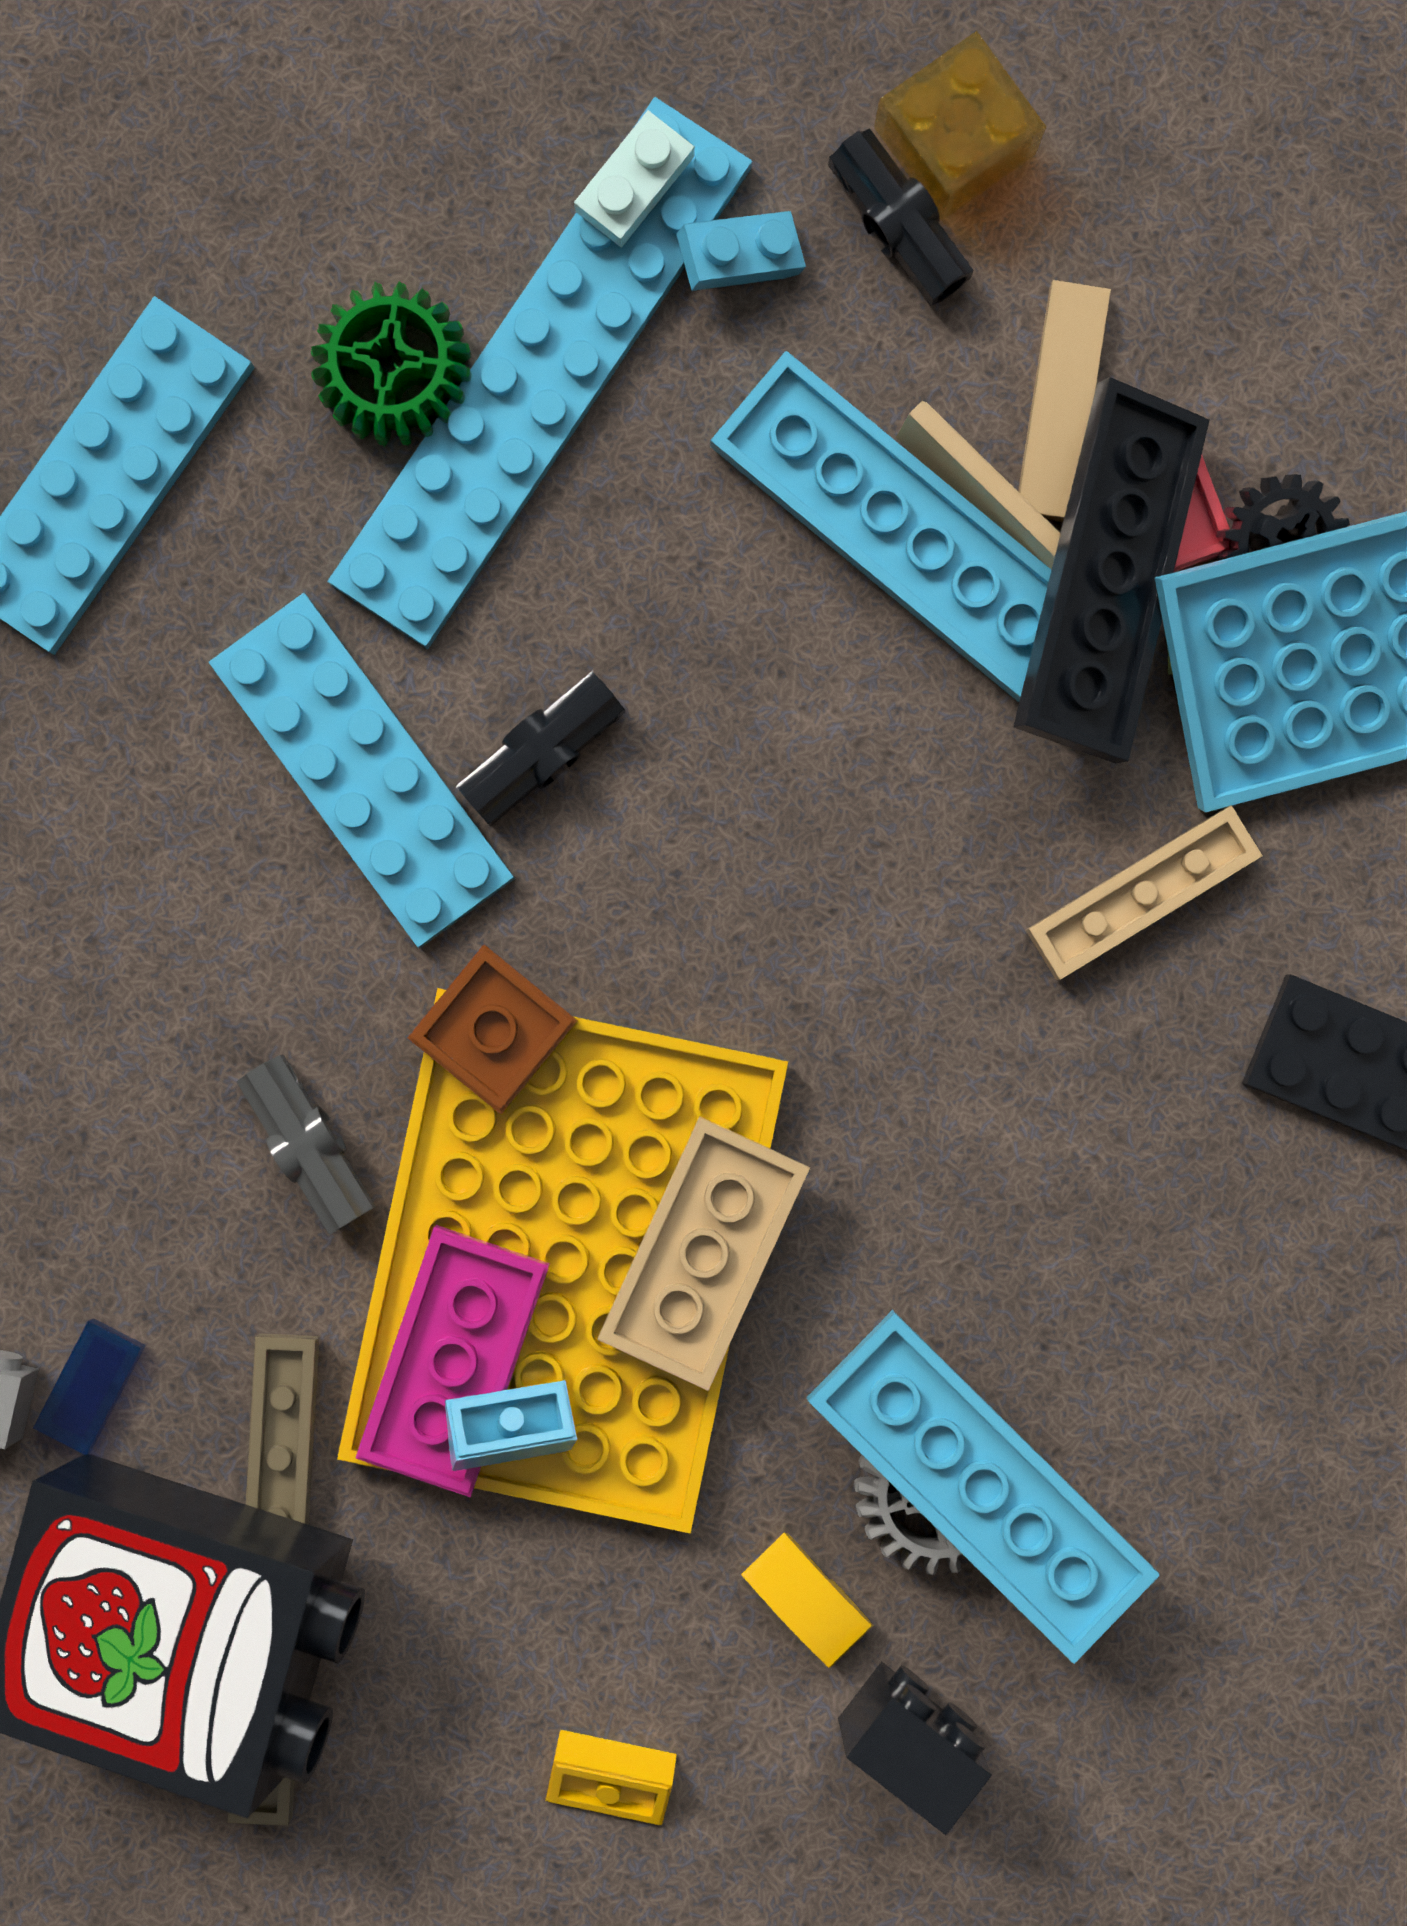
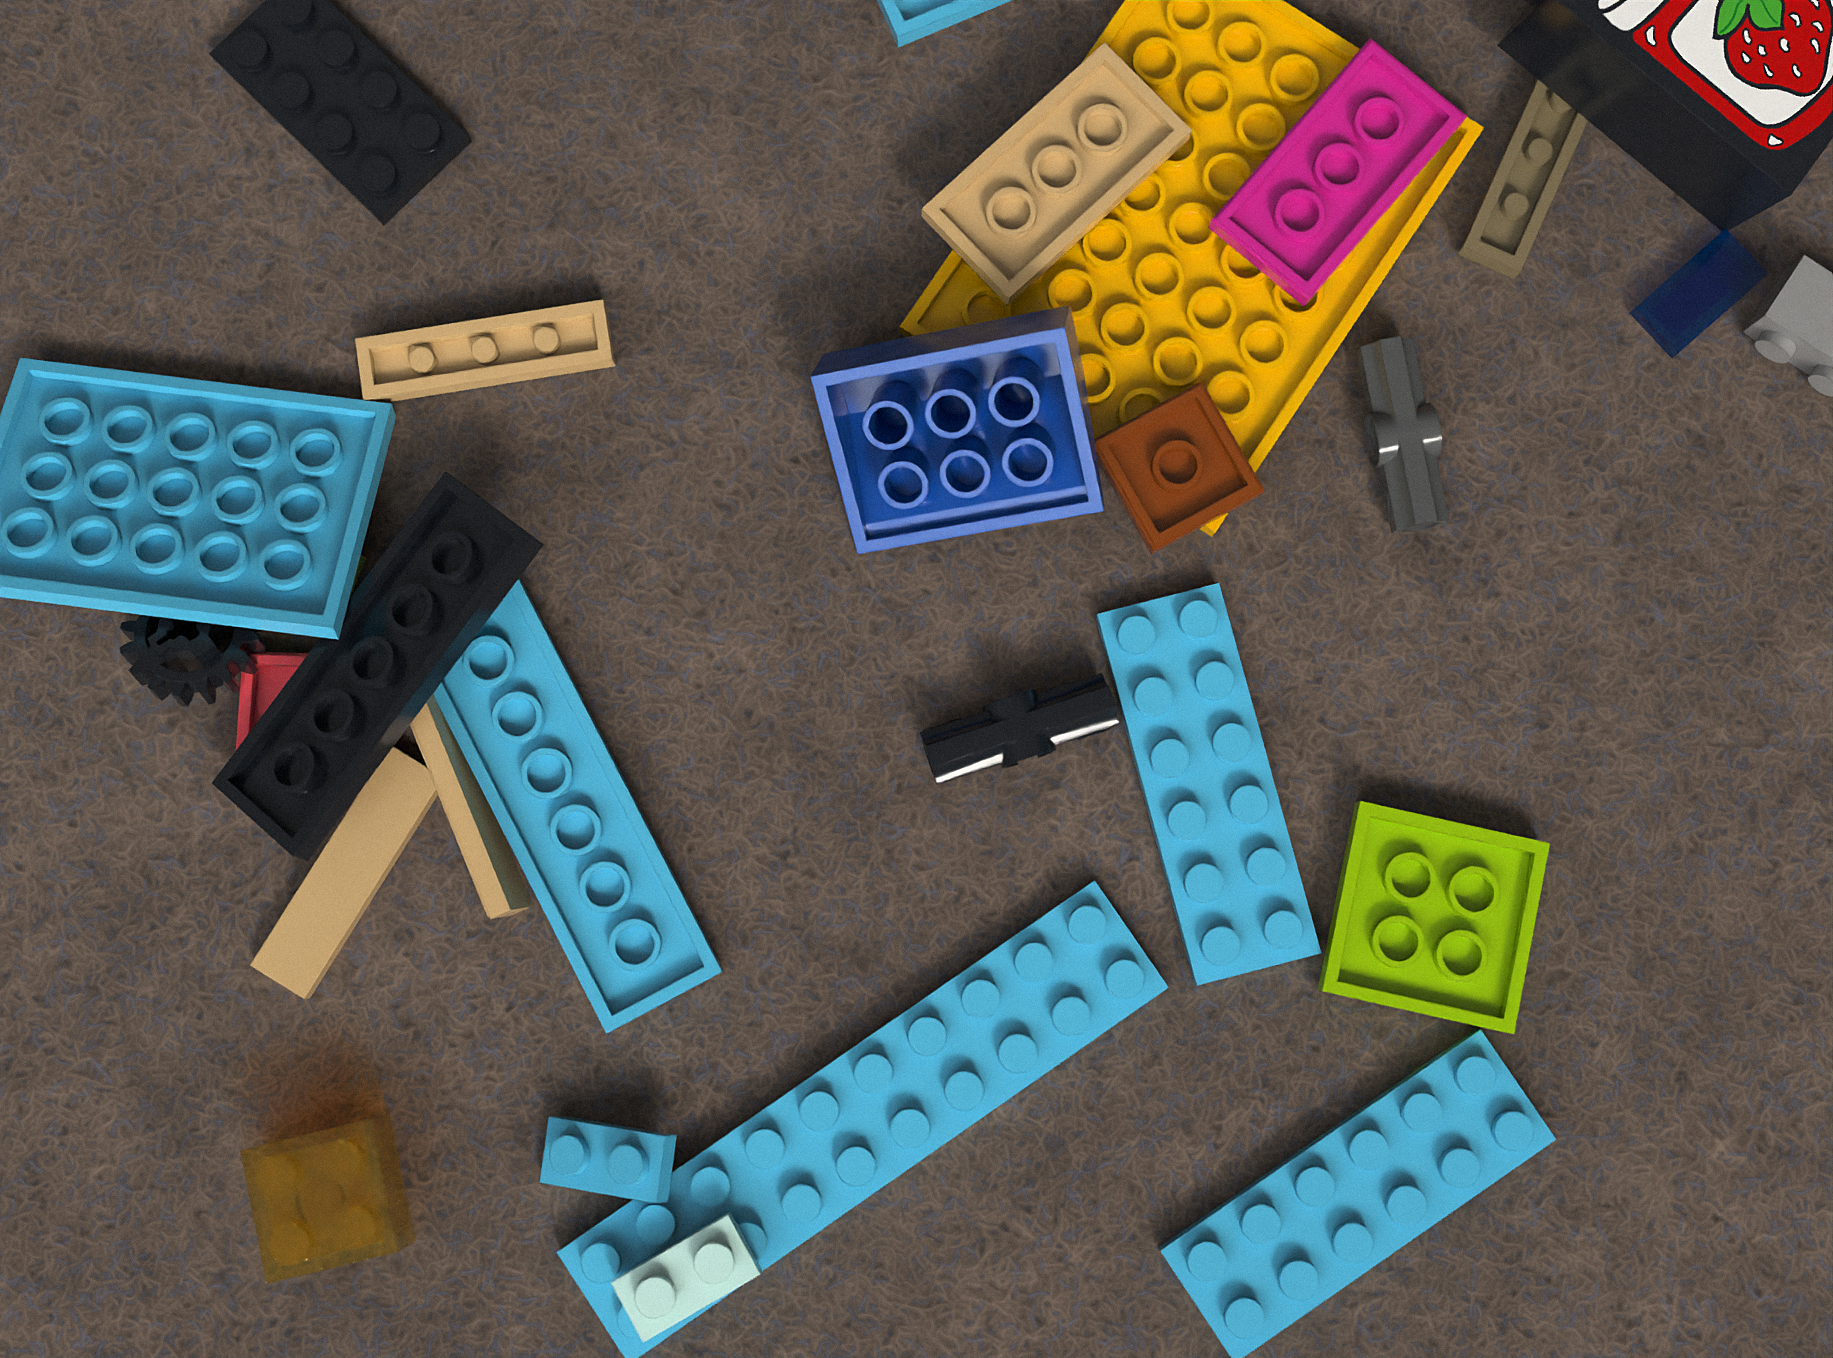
camera: 150 degrees left, 5 degrees down
green gear [311,281,472,446] -> none
medium azure slope [445,1380,577,1471] -> none
black piece [828,128,974,306] -> none
none -> blue slope [810,305,1105,554]
none -> lime plate [1317,801,1550,1034]

